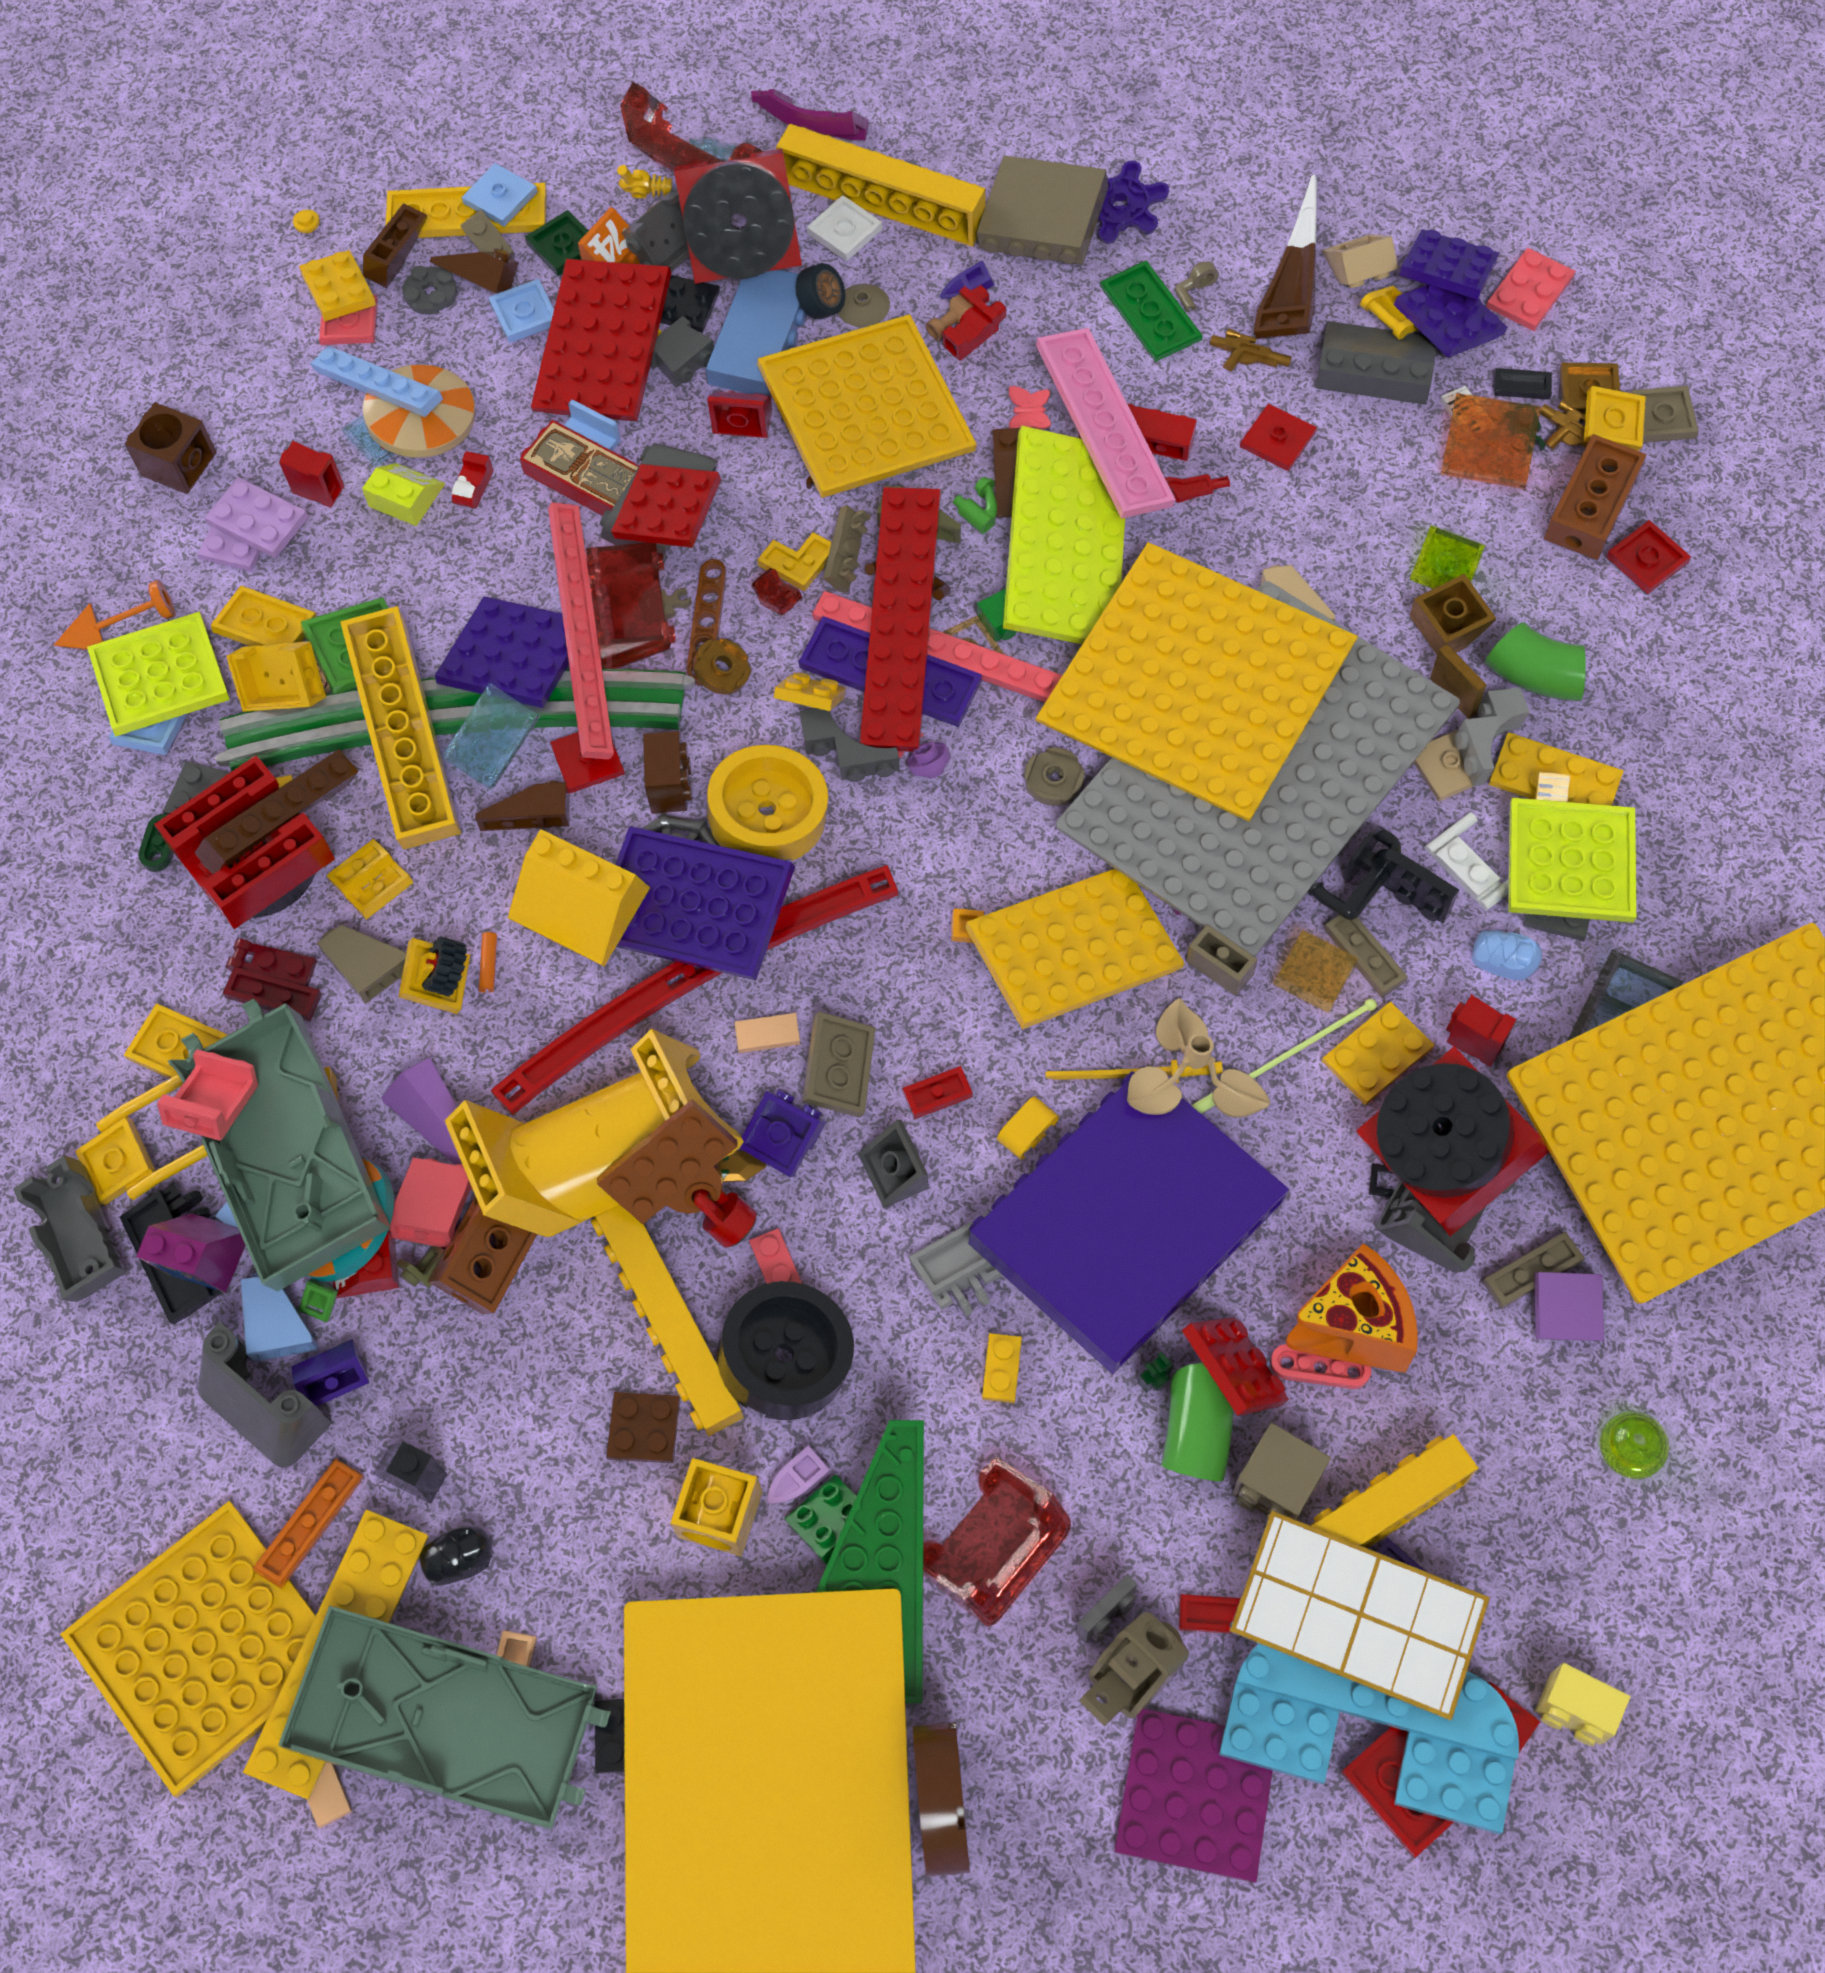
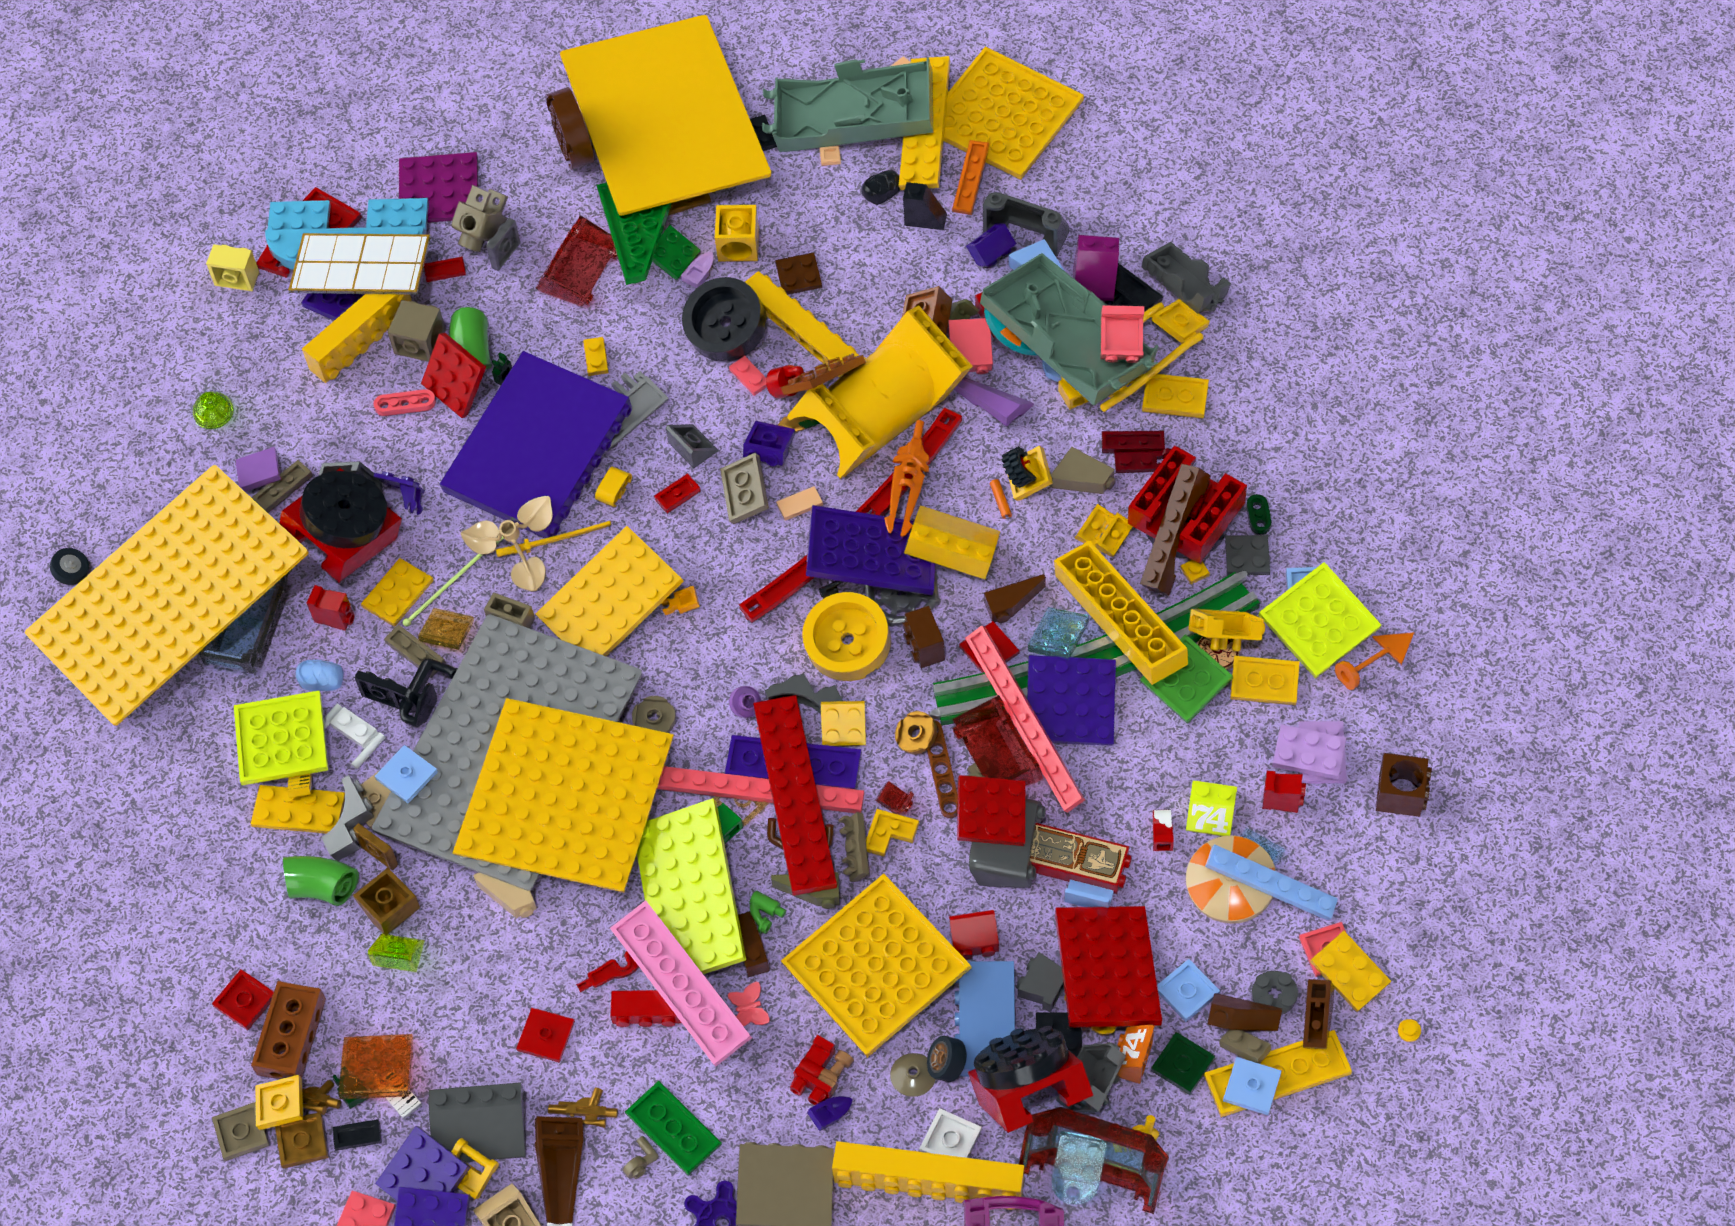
camera: 165 degrees right, 5 degrees down
piece [1285,1243,1418,1373] -> none
none -> dark purple plate [373,471,425,515]
none -> light blue plate [375,745,438,803]
none -> orange sword [884,420,929,537]

